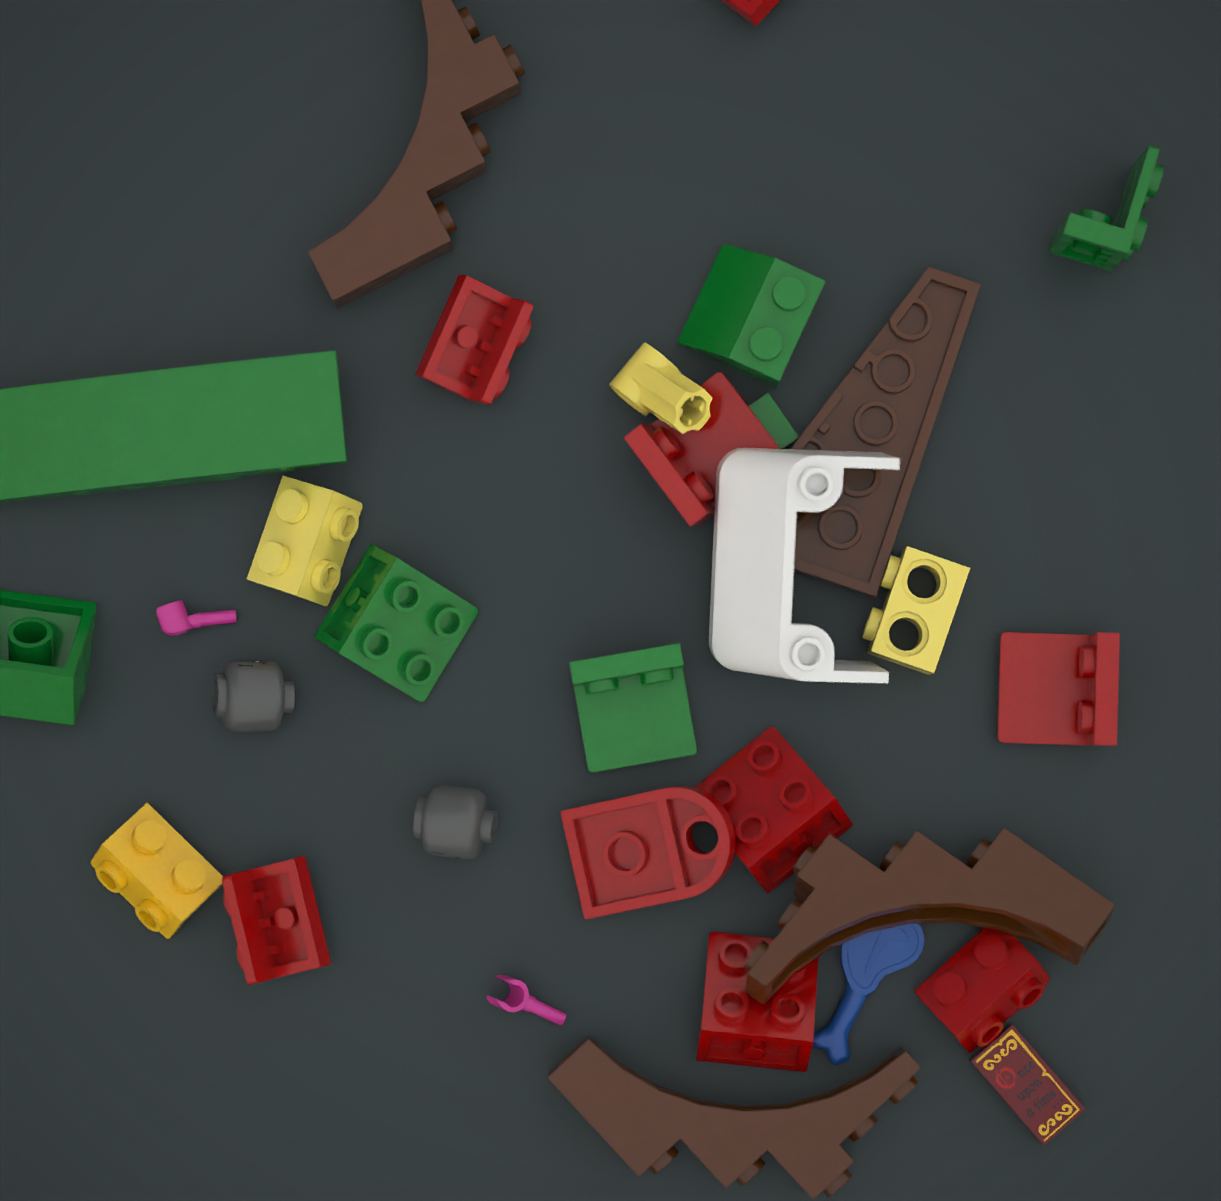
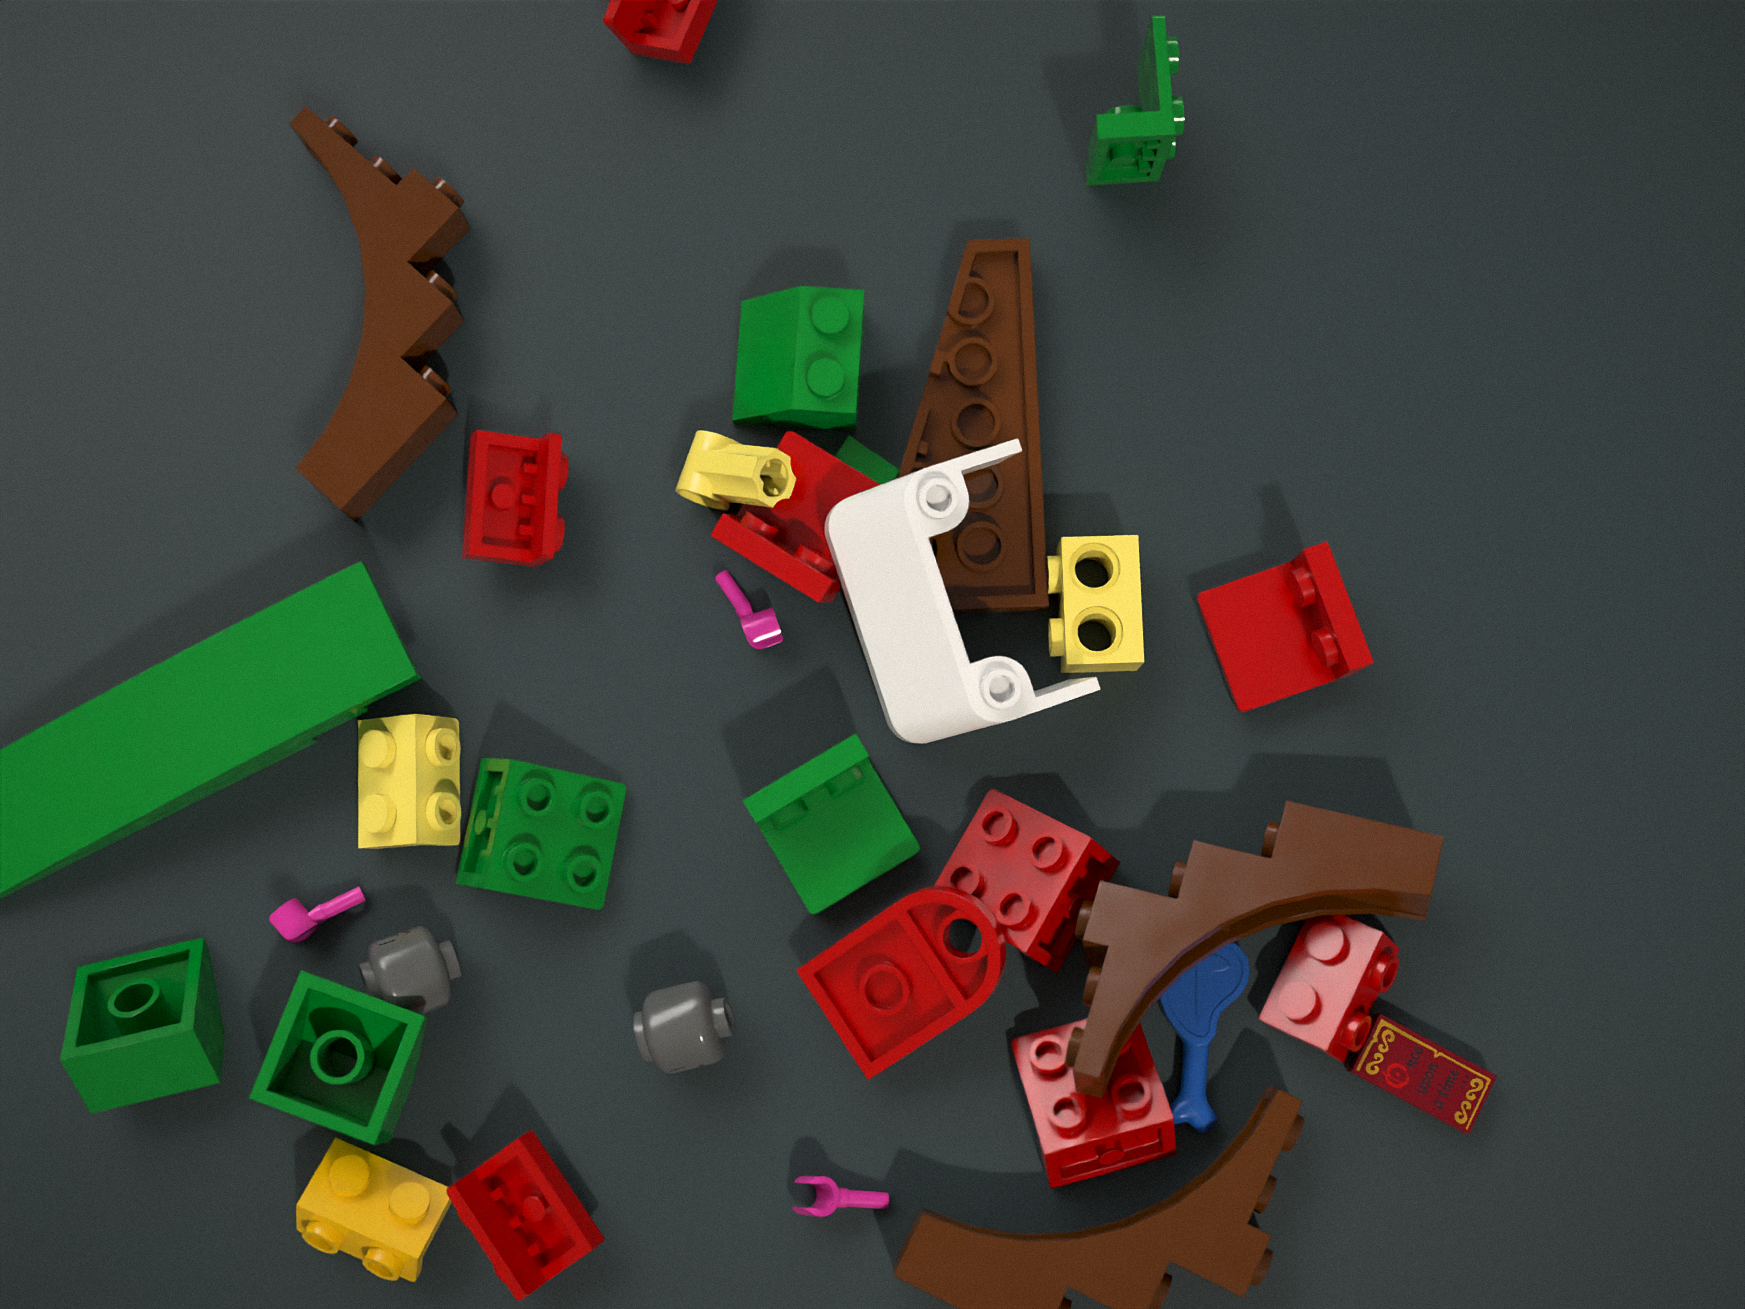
camera: 20 degrees left, 5 degrees down
none -> green slope [249,970,427,1145]
none -> dark pink hand [715,570,783,649]

